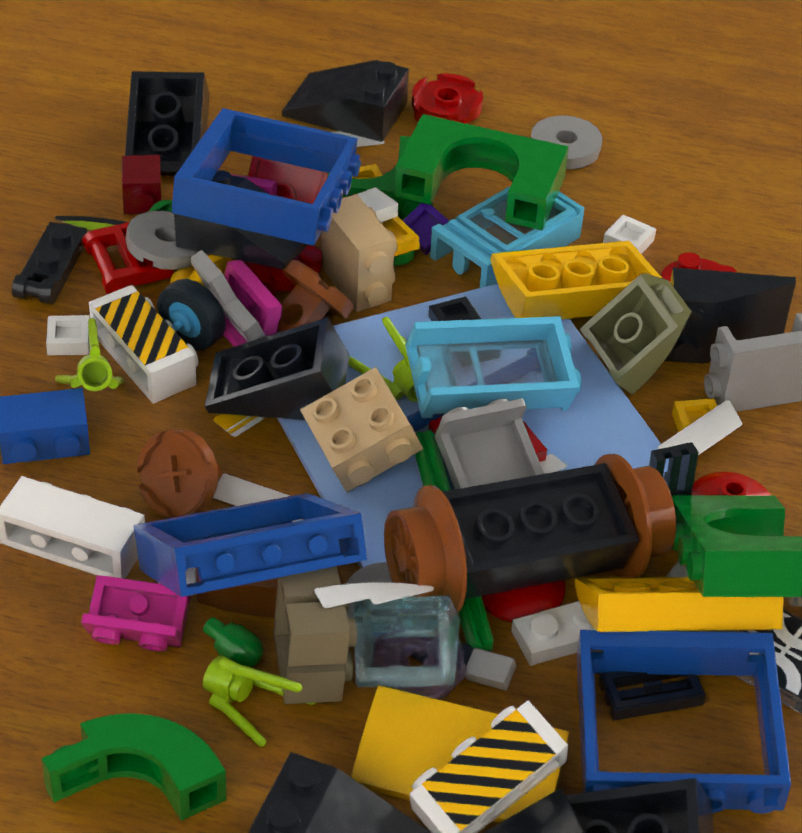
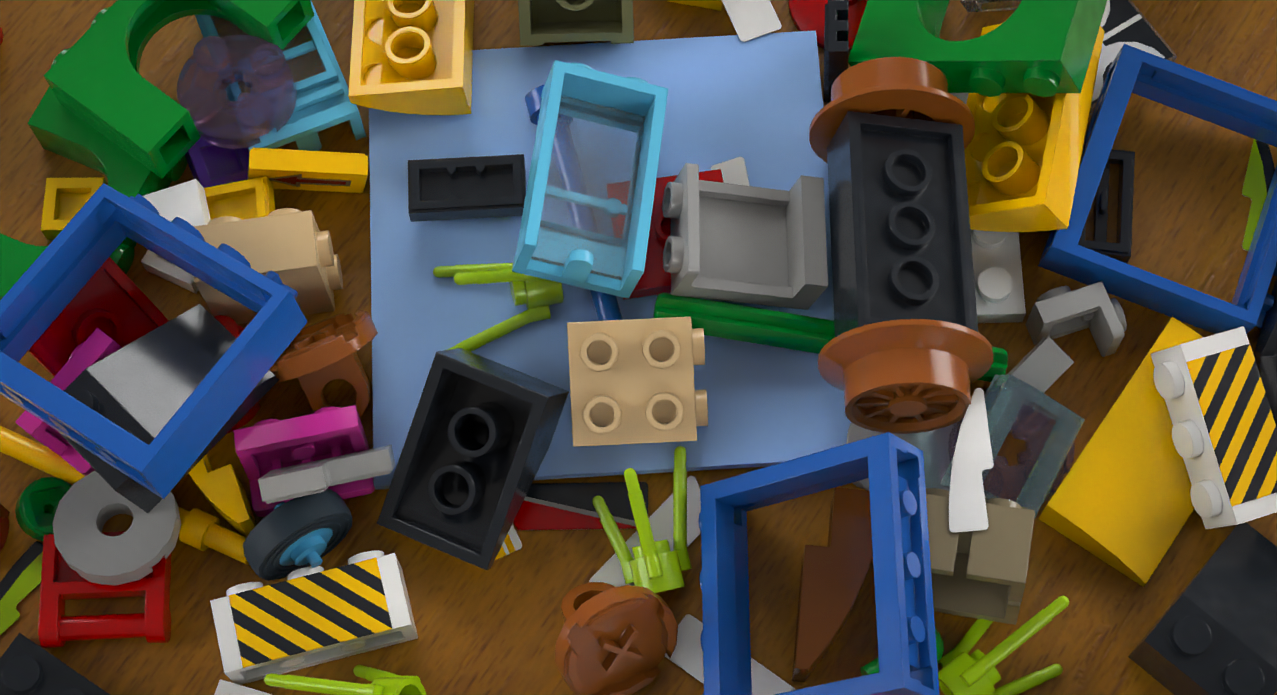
camera: 65 degrees left, 25 degrees up
none -> clear purple plate [177,35,297,149]
none -> yellow tile [248,147,368,193]
none -> sticker [513,482,648,530]
none -> lime plant [592,446,692,593]
none -> light grey bracket [1025,281,1127,357]

